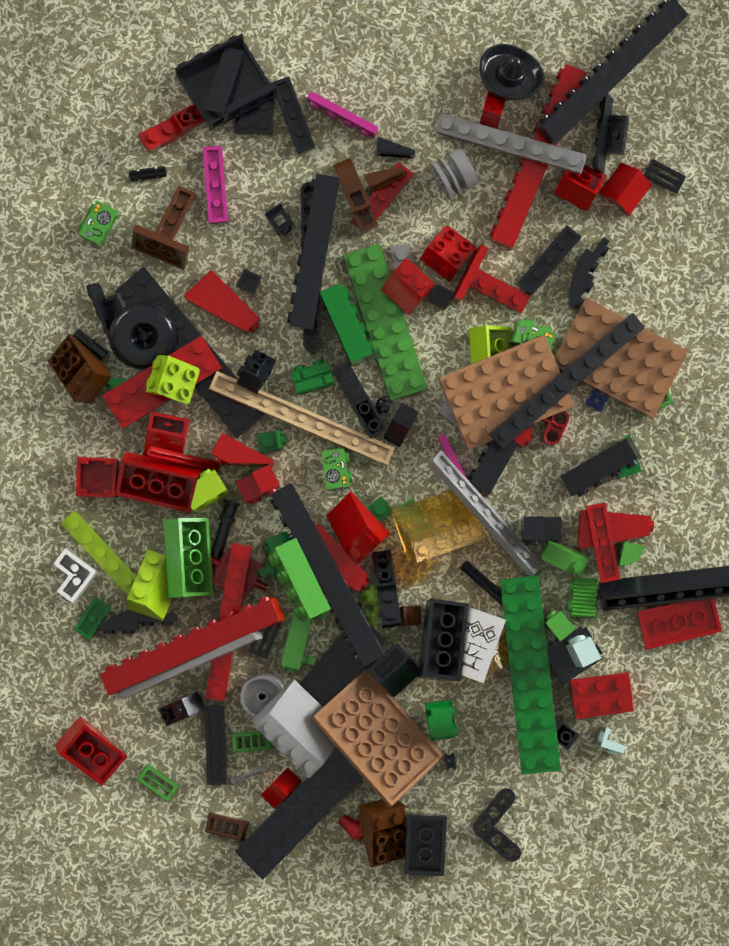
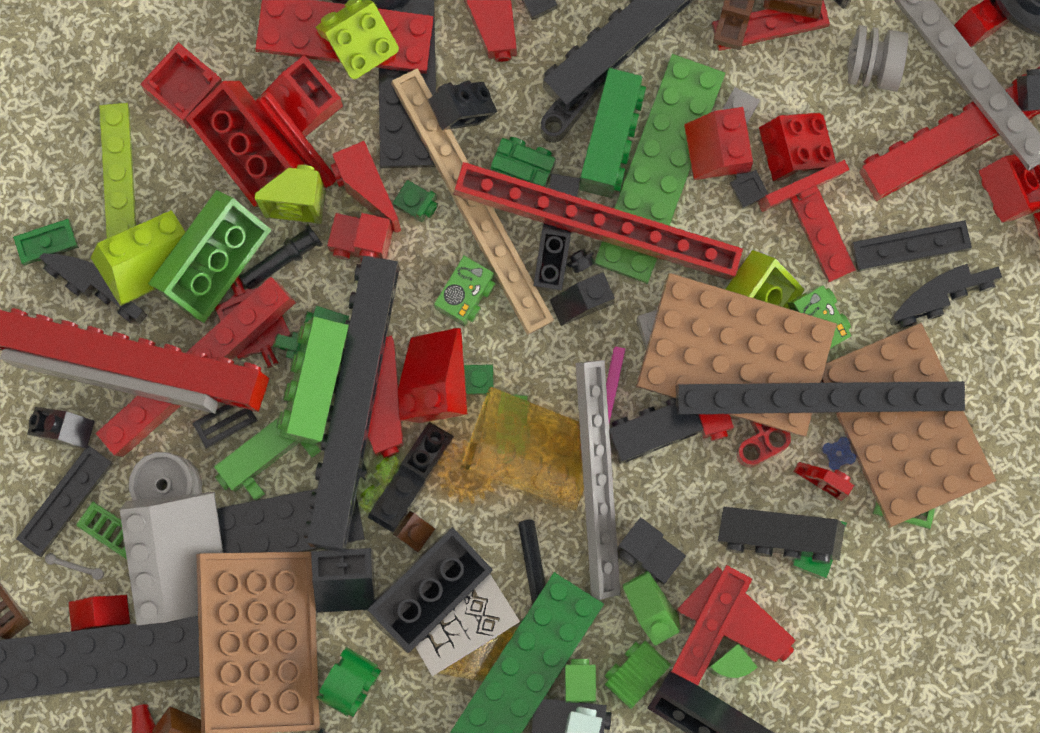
camera: 40 degrees right, 5 degrees down
white brick [54,548,99,603] -> none
none -> red brick [453,162,743,280]
none -> red wing [793,462,855,501]

